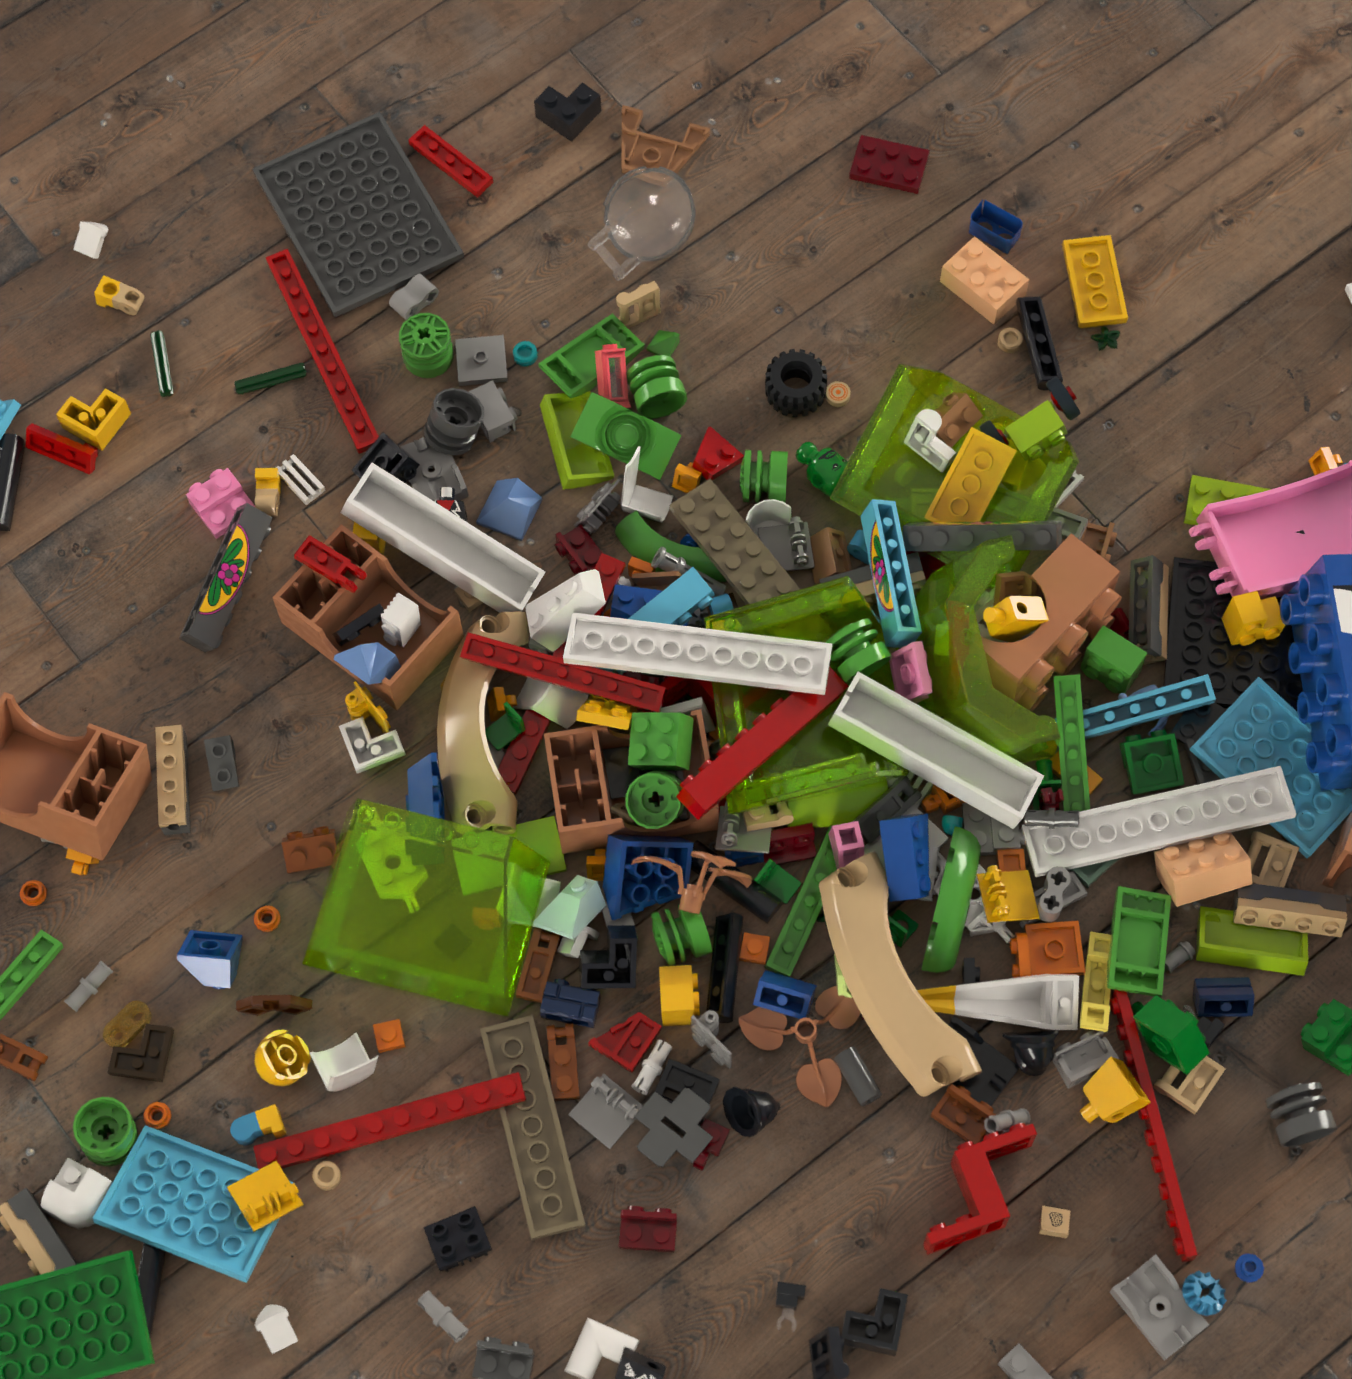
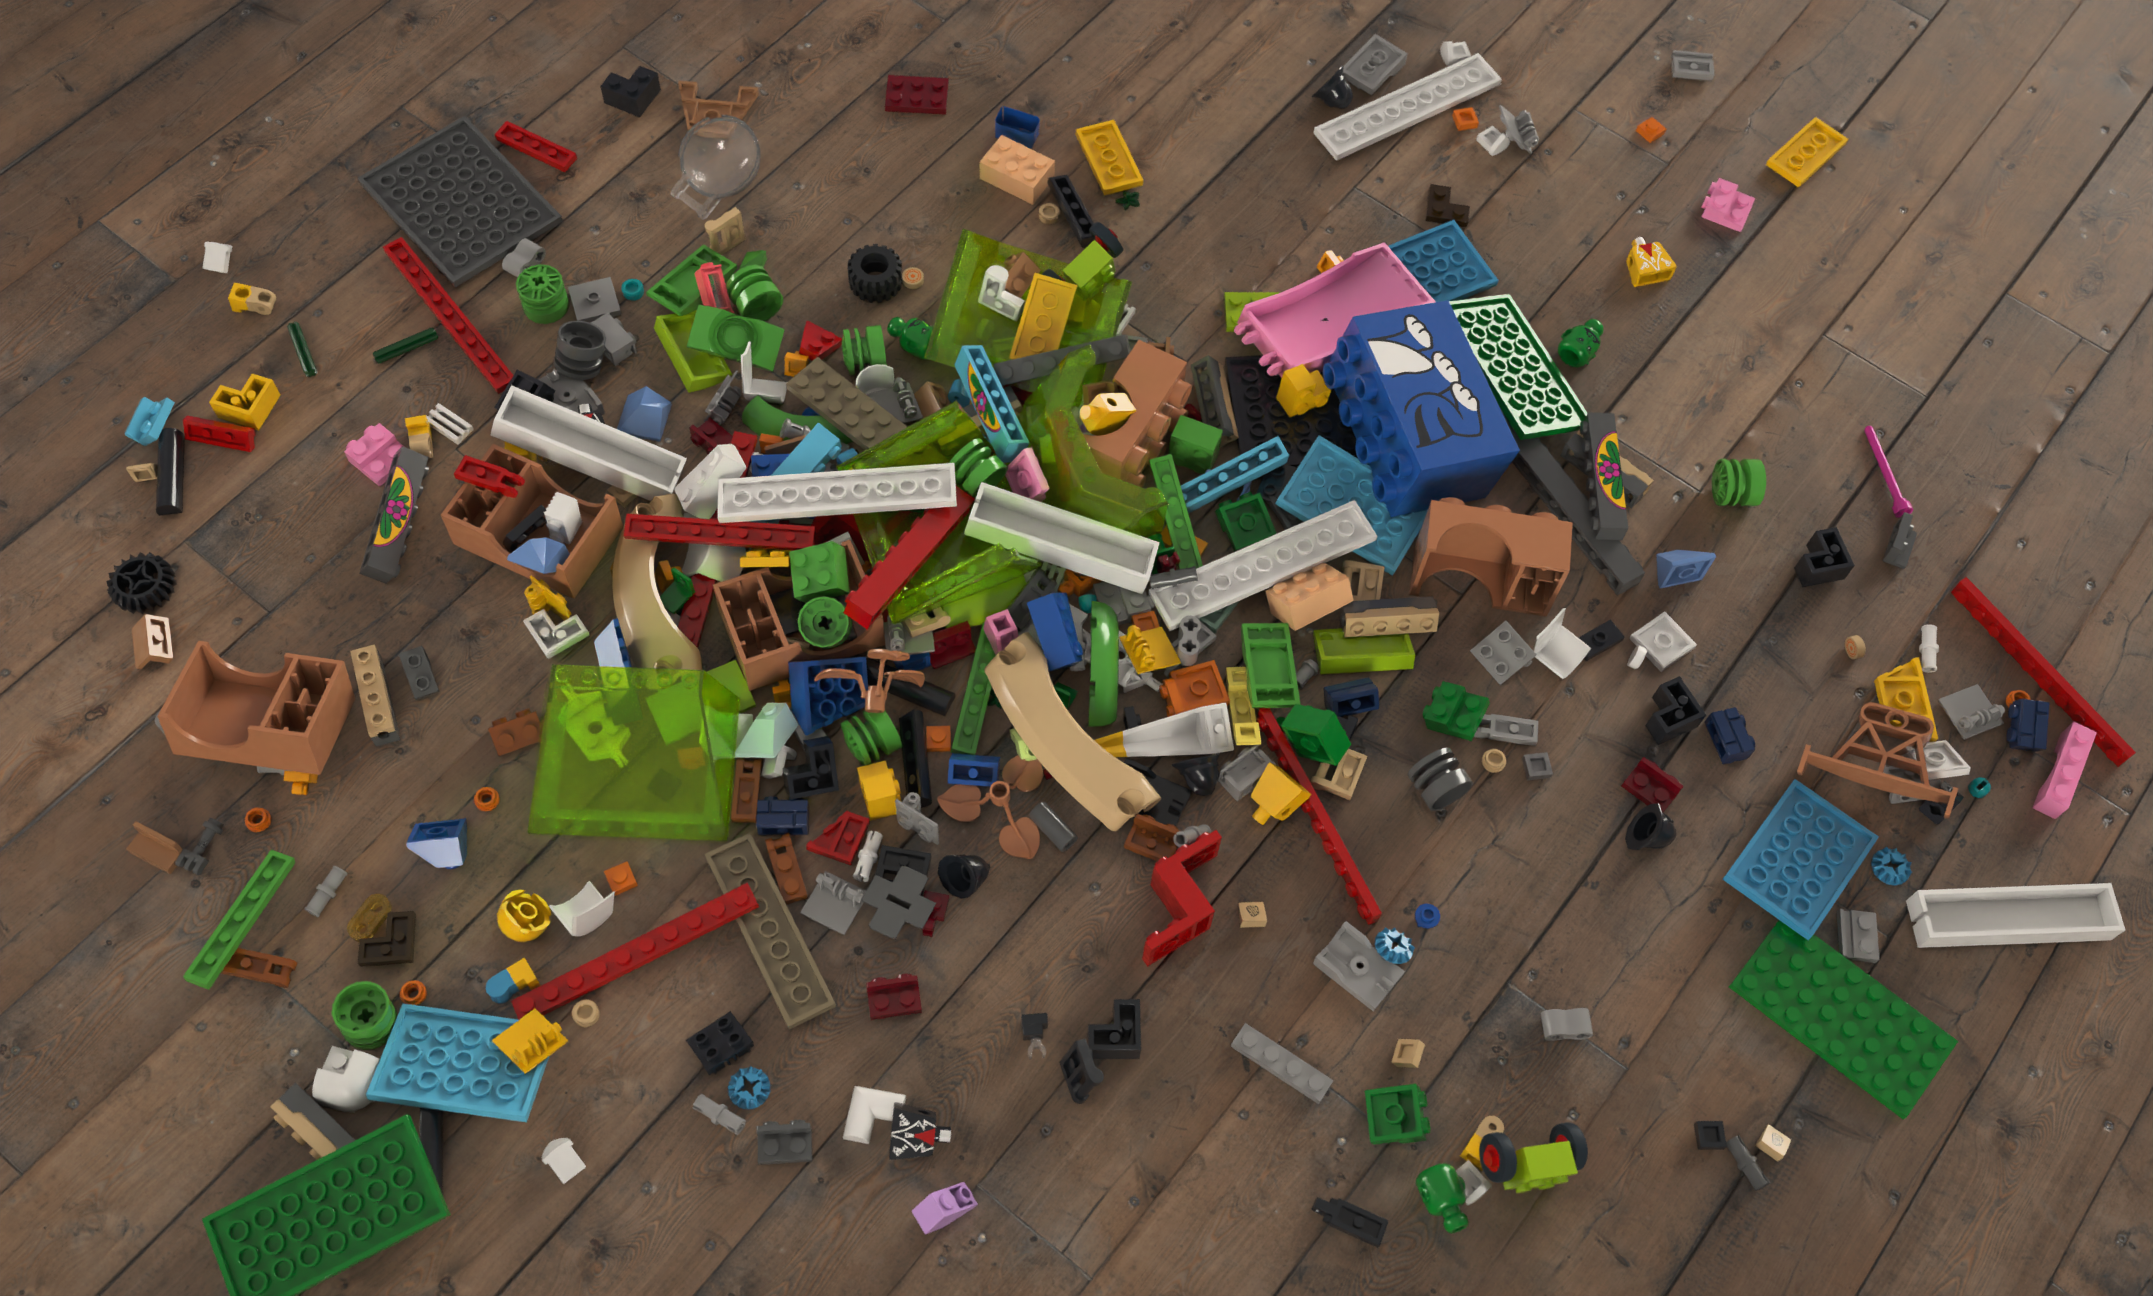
camera: 20 degrees left, 5 degrees down
reddish brown tile [236,995,312,1016] -> none
green bracket [754,859,802,904] -> none
none -> dark azure gear [727,1066,770,1109]

